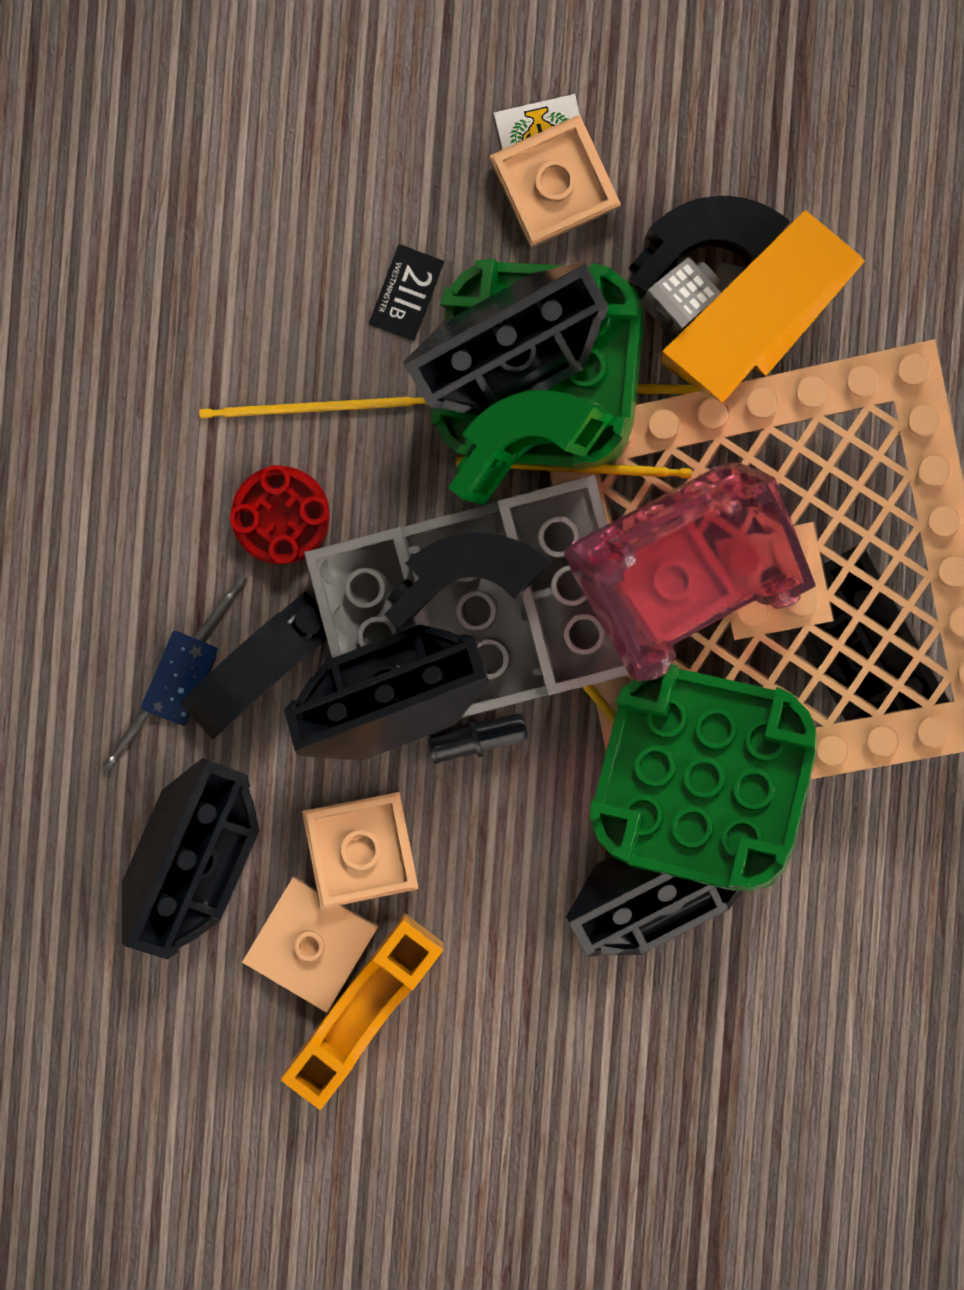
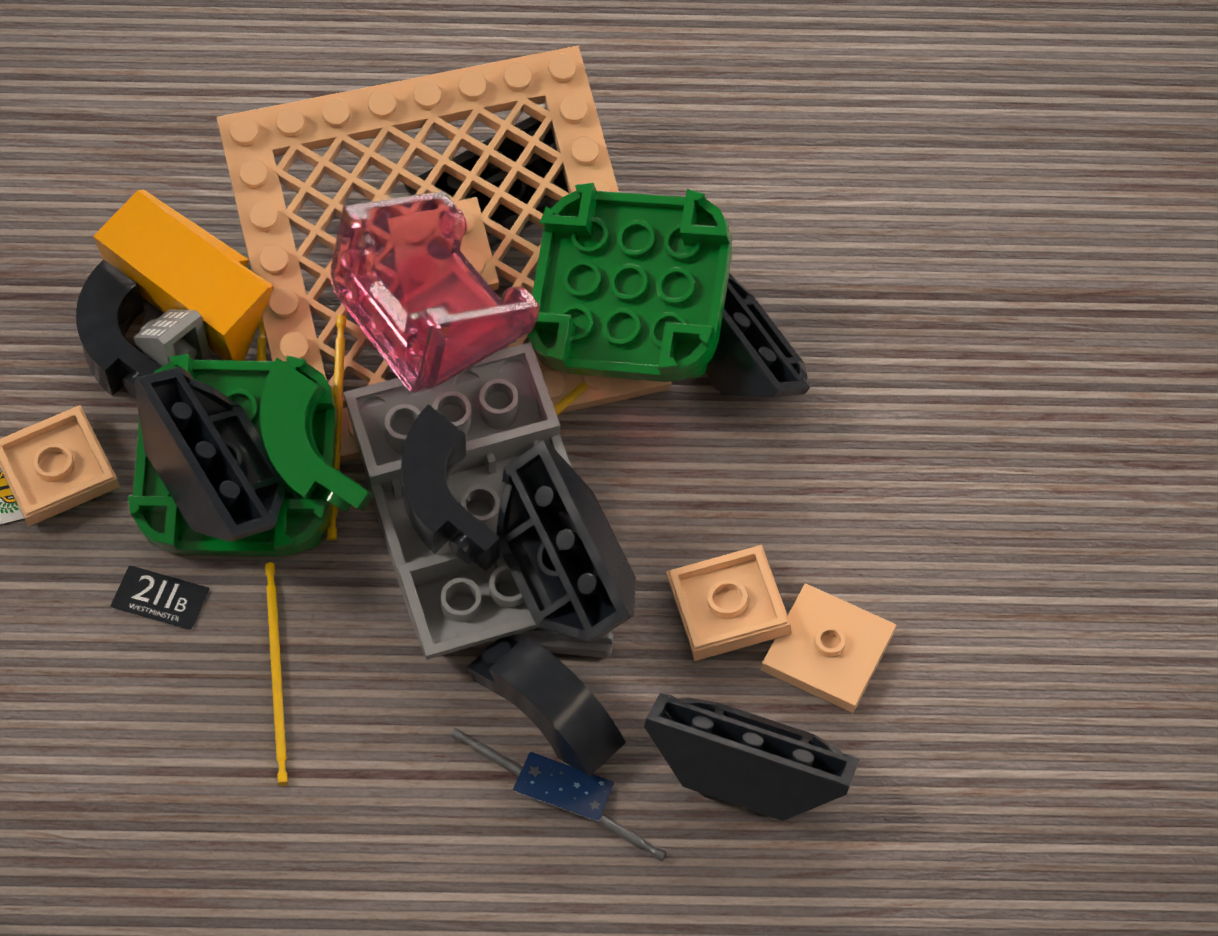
camera: 95 degrees left, 30 degrees down
red tile [230,465,331,565] -> none
light orange arch [280,913,444,1111] -> none
black axle [428,714,528,764] -> none

